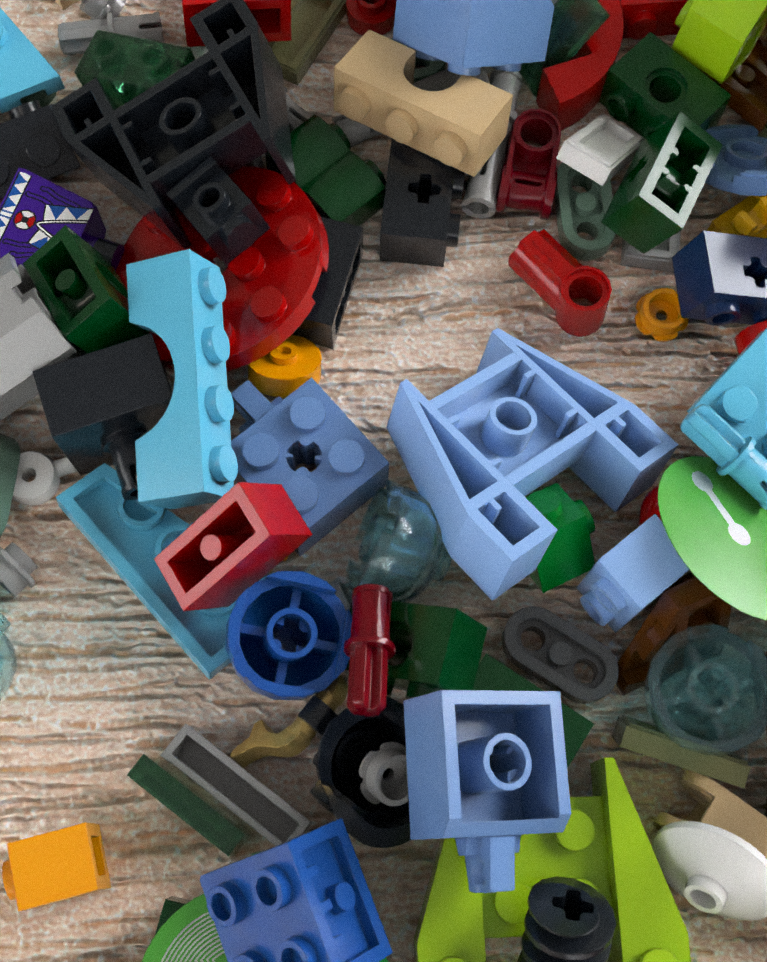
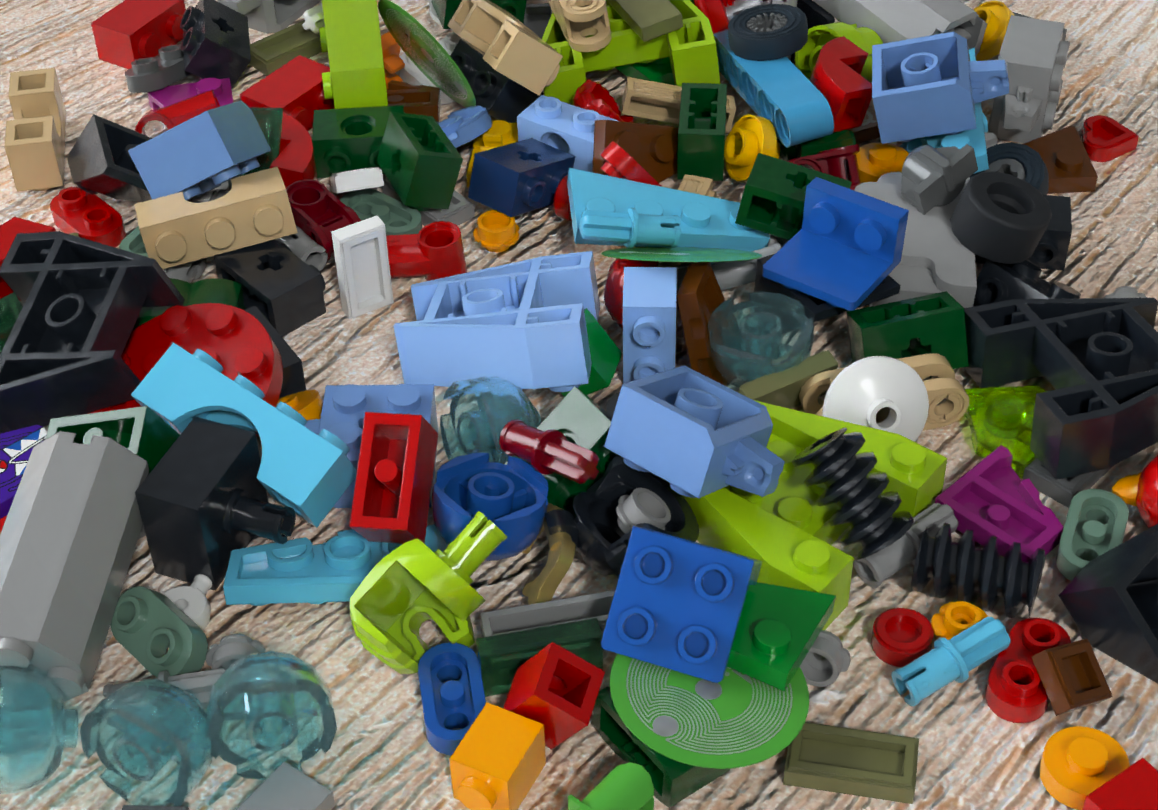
camera: 45 degrees left, 30 degrees down
black brick [166,156,270,265] -> none
none -> white tile [331,215,394,319]
none -> lime piece [349,511,508,674]
none -> blue plate [418,642,486,756]
none -> red brick [503,642,605,750]

